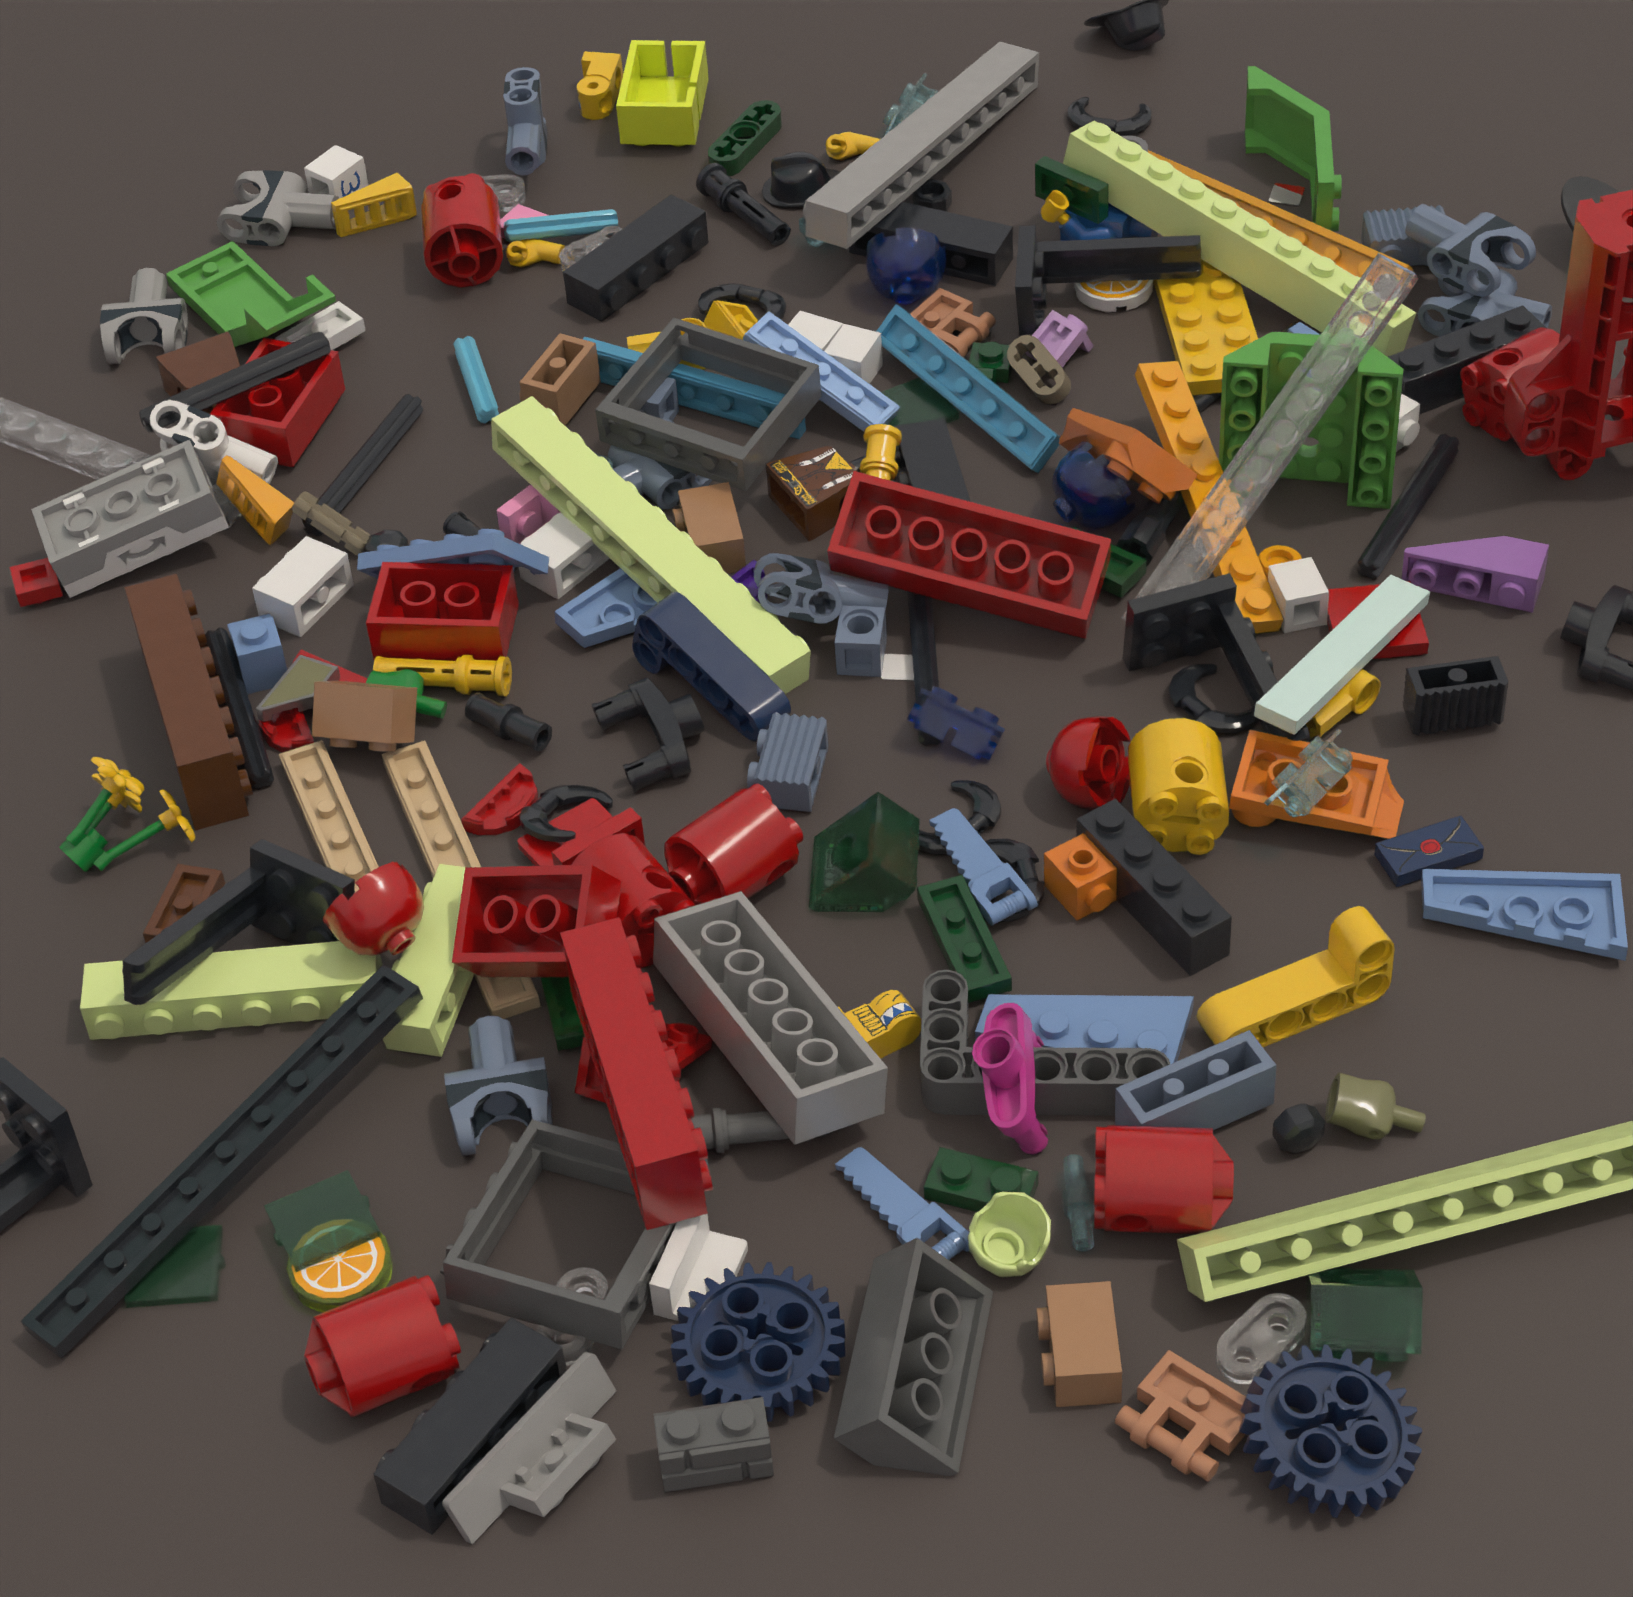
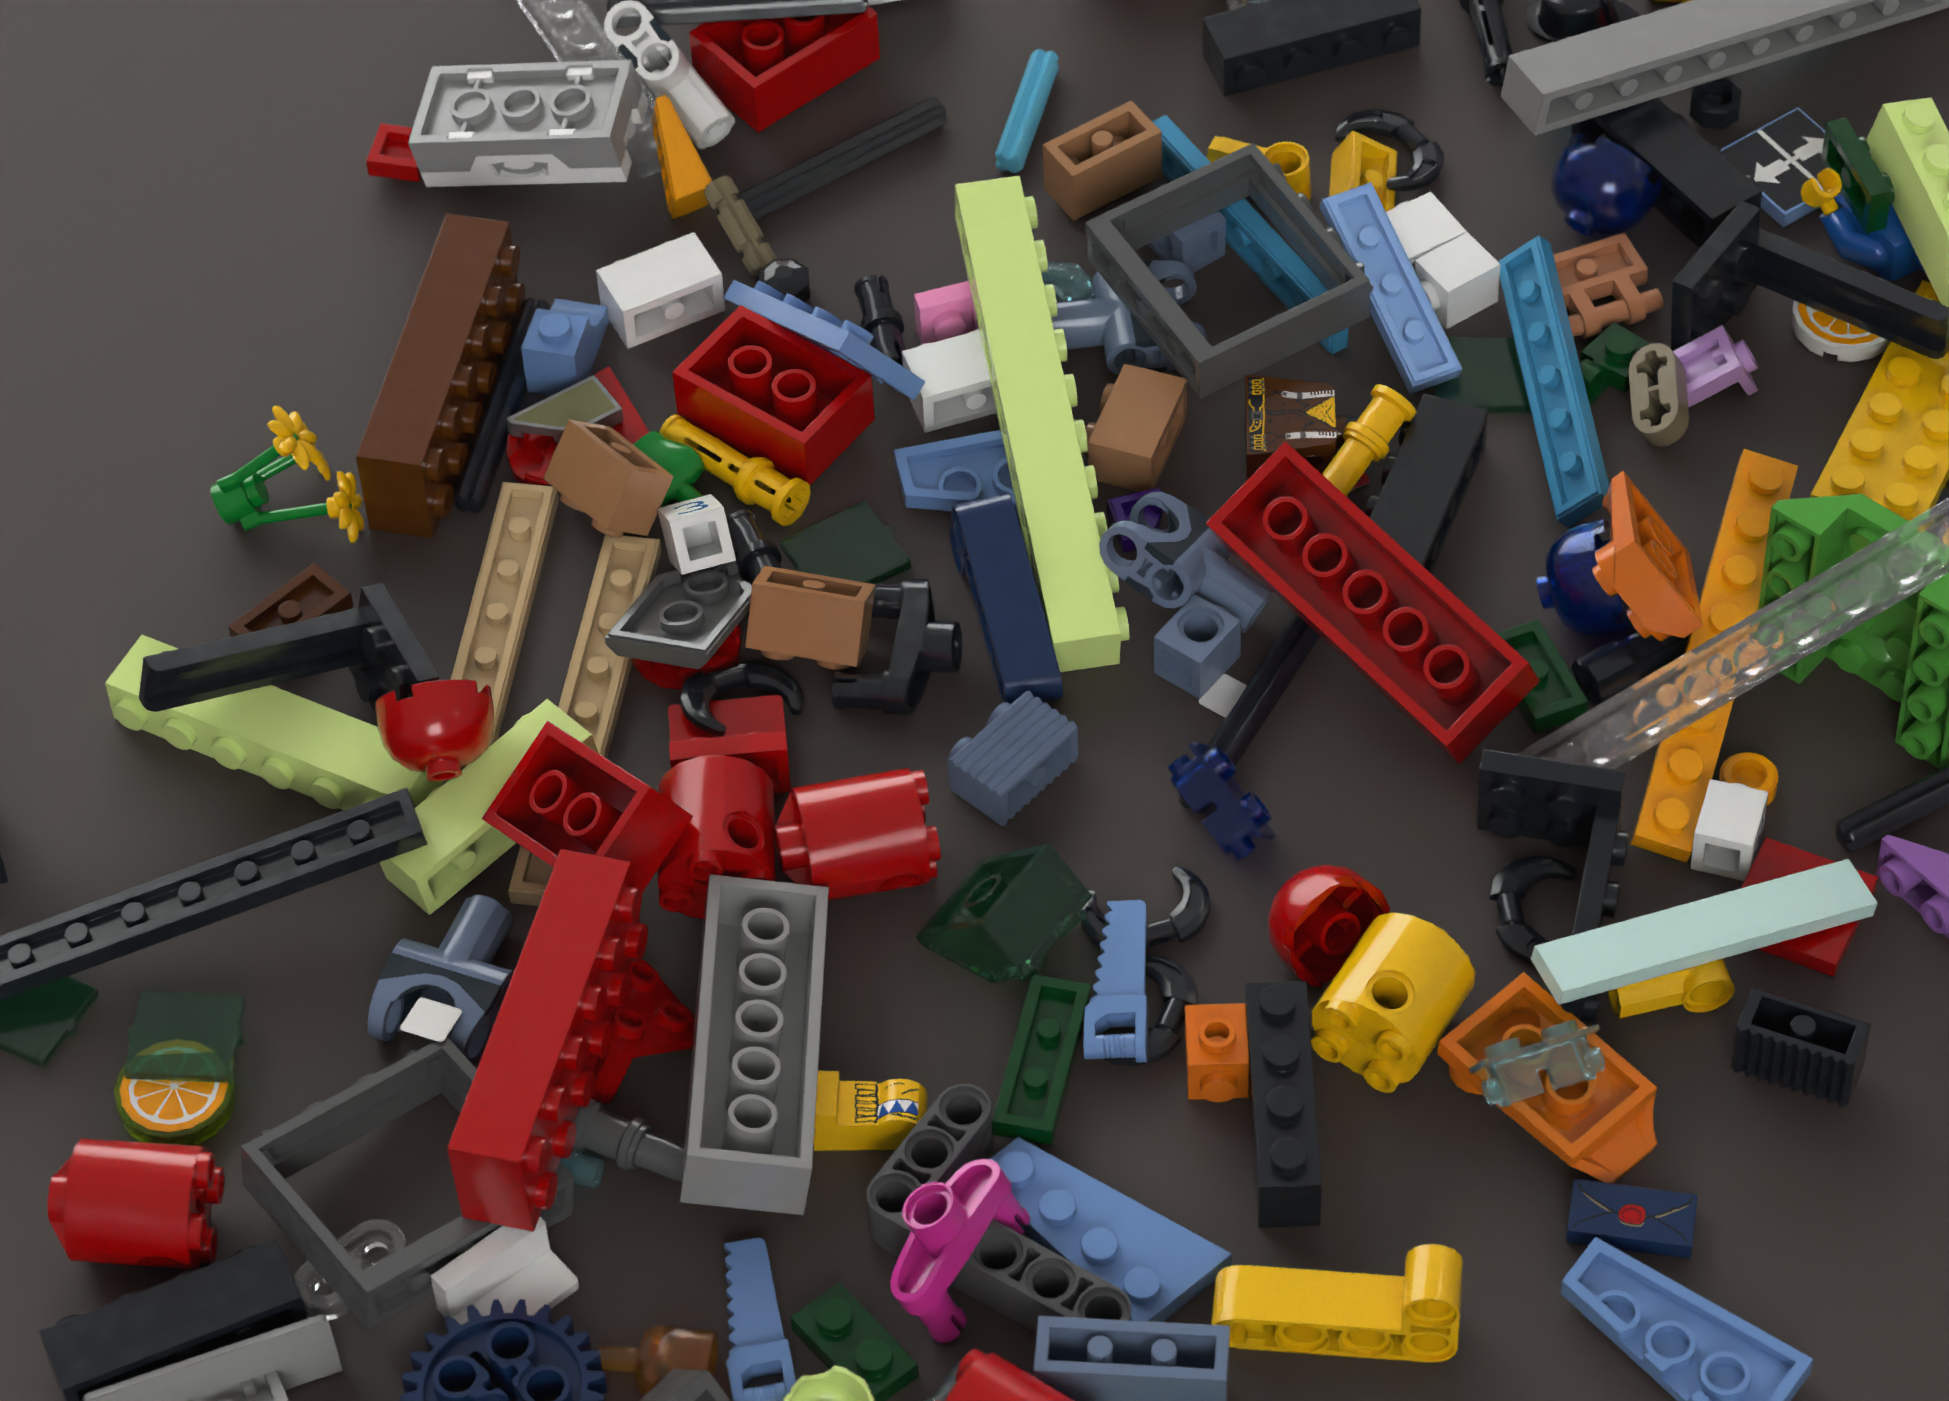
camera: 30 degrees right, 5 degrees up
none -> white sticker [400,998,462,1042]
none -> clear orange piece [599,1325,719,1395]
none -> dark grey tile [605,561,752,669]
none -> white brick [657,494,736,575]
none -> medium nougat brick [745,566,875,670]
none -> clear green piece [780,501,911,584]
none -> black tile [1721,107,1841,228]

